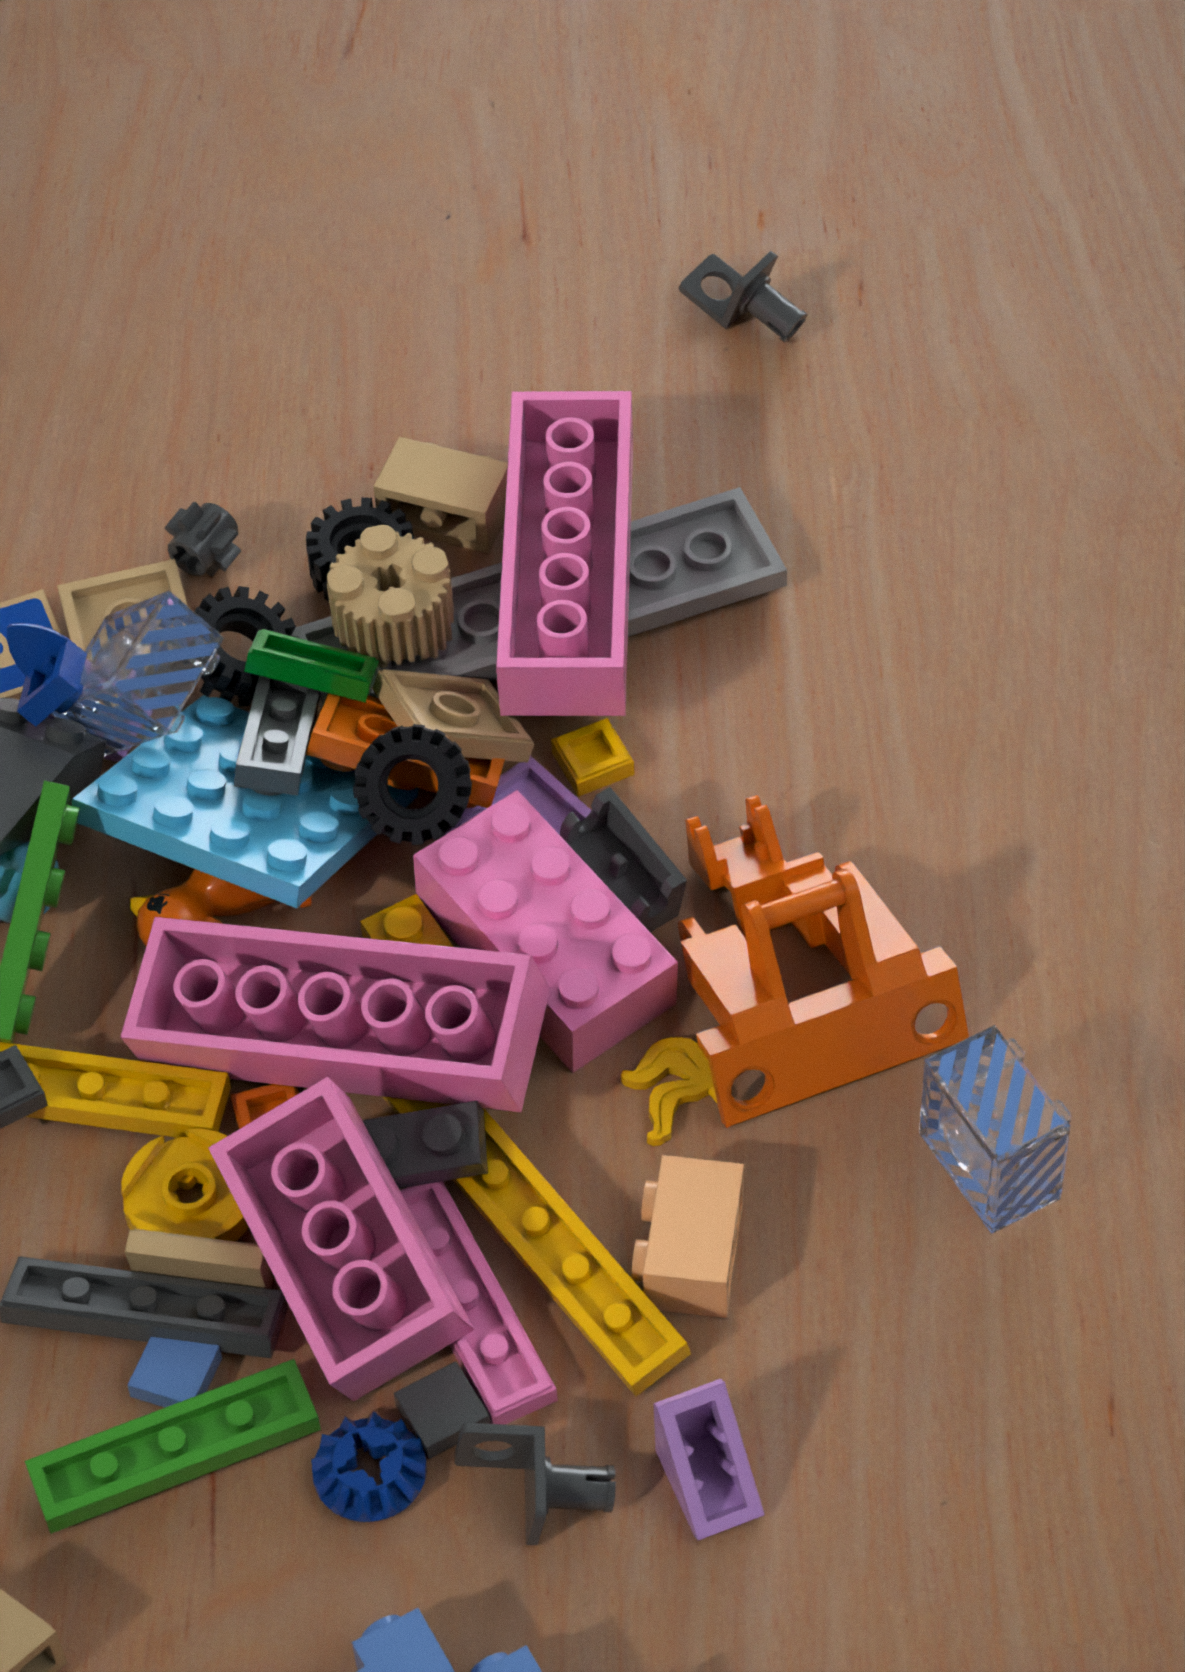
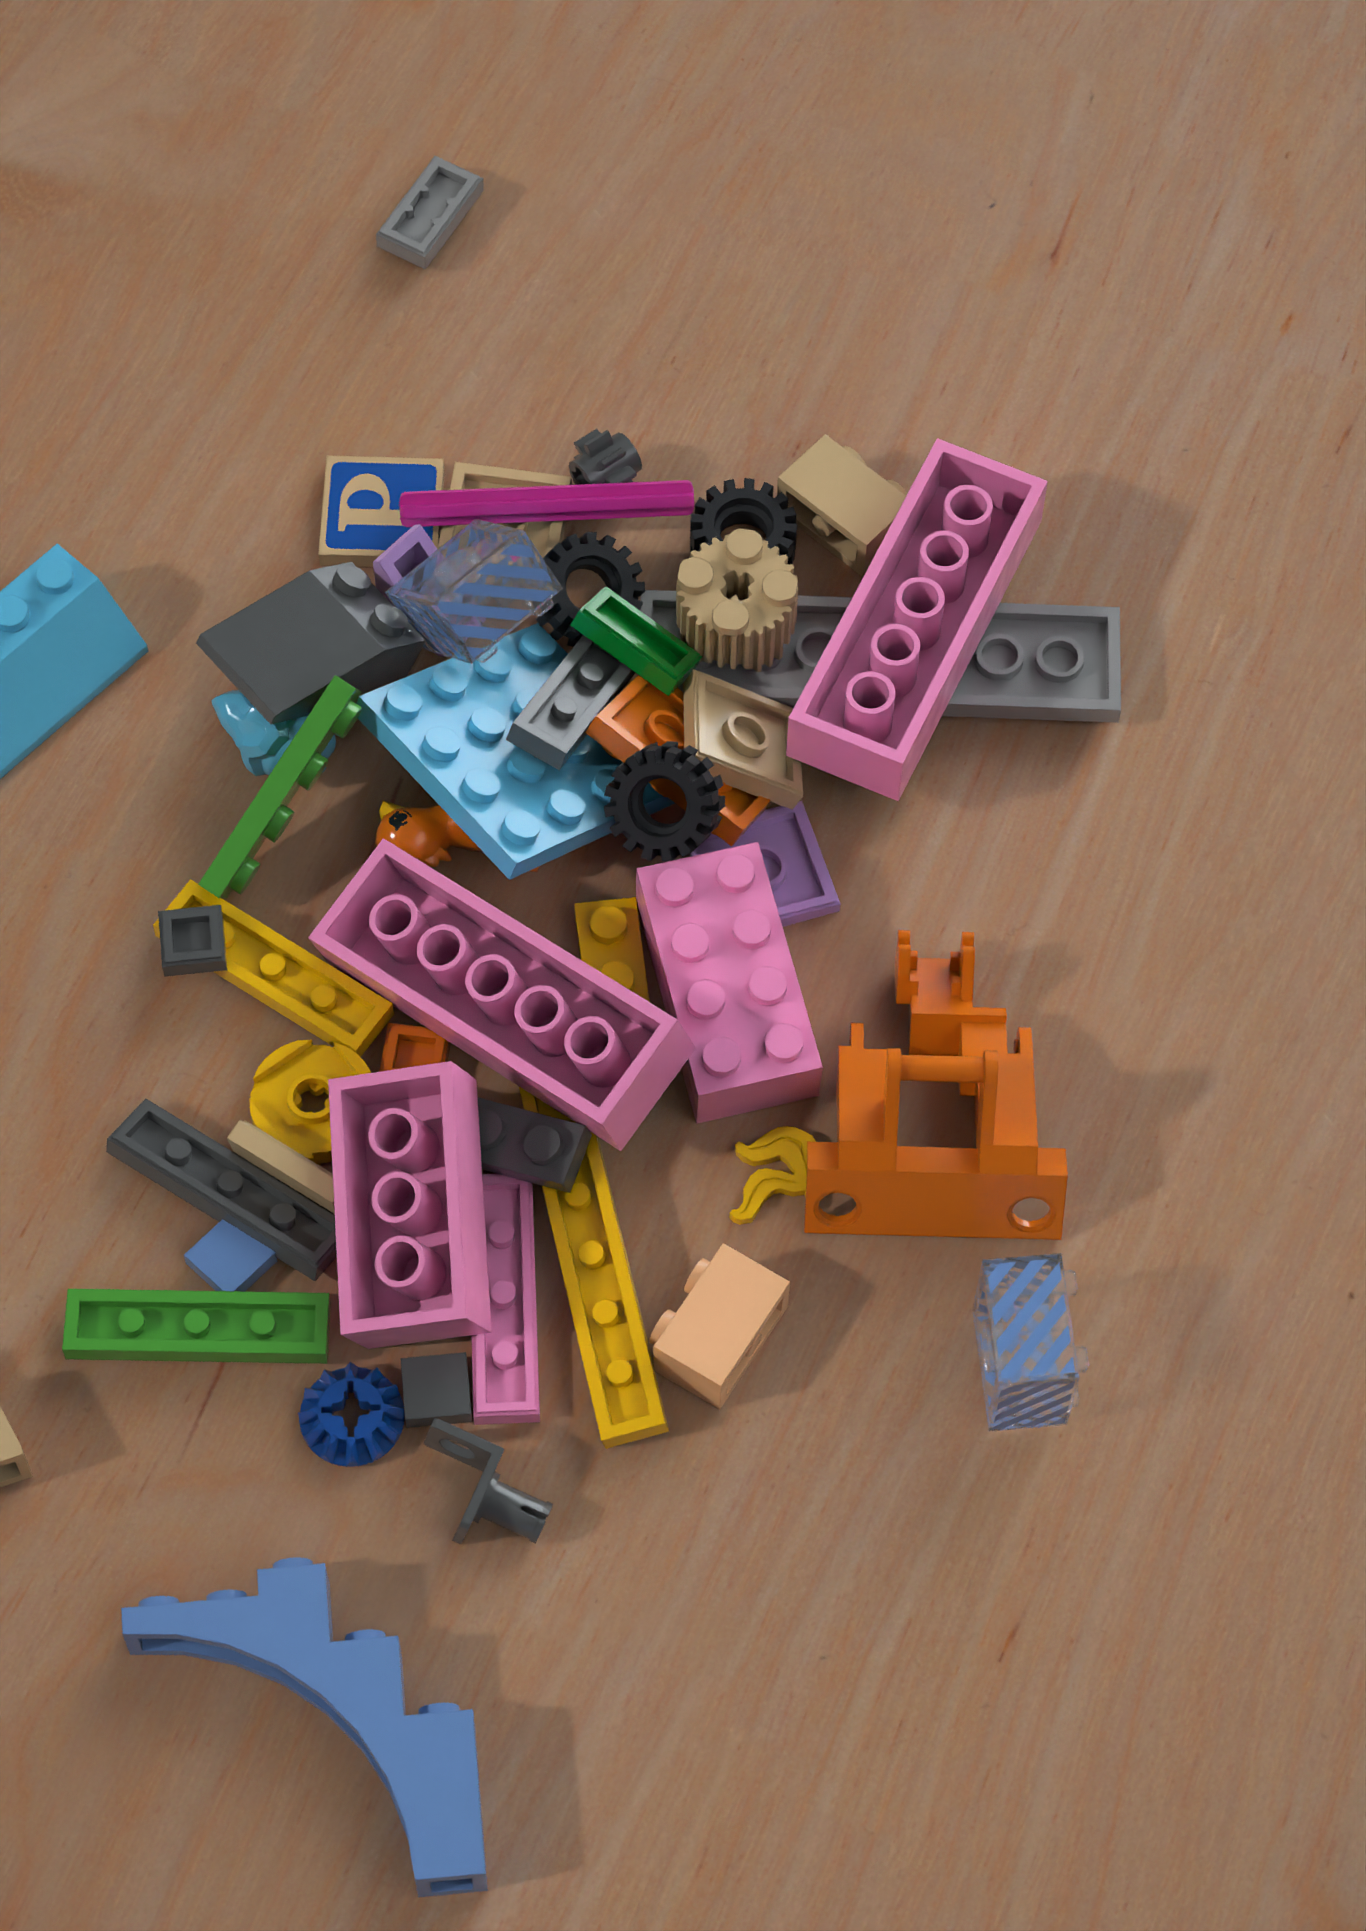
camera: 20 degrees right, 10 degrees up
blue plate [7,623,87,727] -> none
yellow tile [551,718,635,797] -> none
dark grey hinge [560,787,687,932] -> none
lavender slope [653,1379,765,1540] -> none
dark grey bracket [679,251,808,343] -> none
none -> dark pink axle [399,480,694,527]

